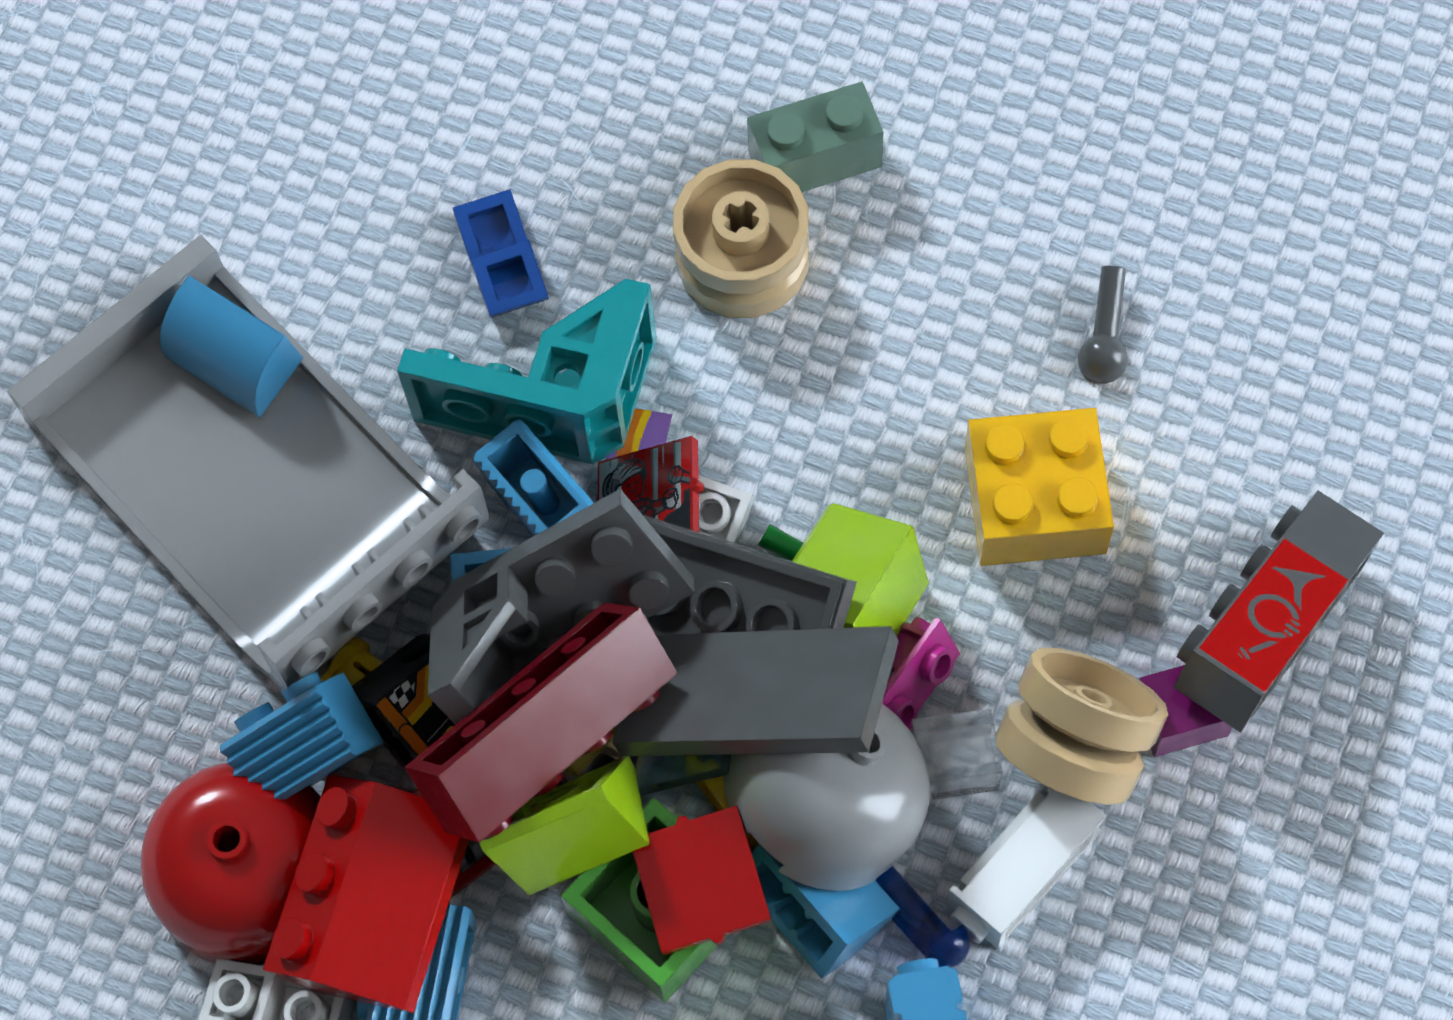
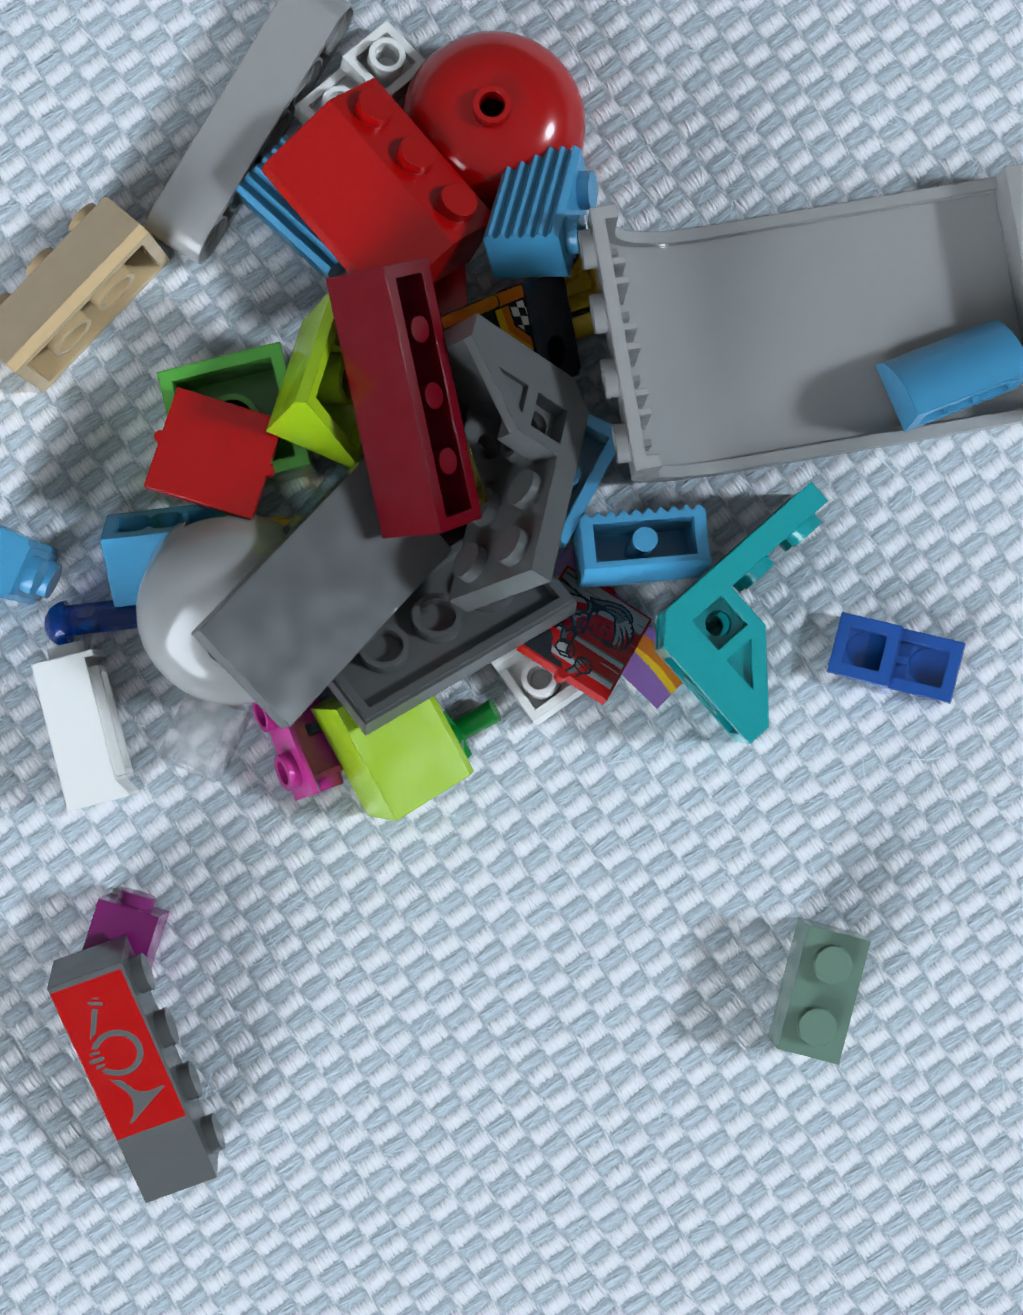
camera: 120 degrees right, 20 degrees up
tan wheel [673,159,809,318] -> none
yellow brick [965,408,1114,566] -> none
tan wheel [995,648,1168,805] -> none
dark grey bar [1078,265,1128,384] -> none

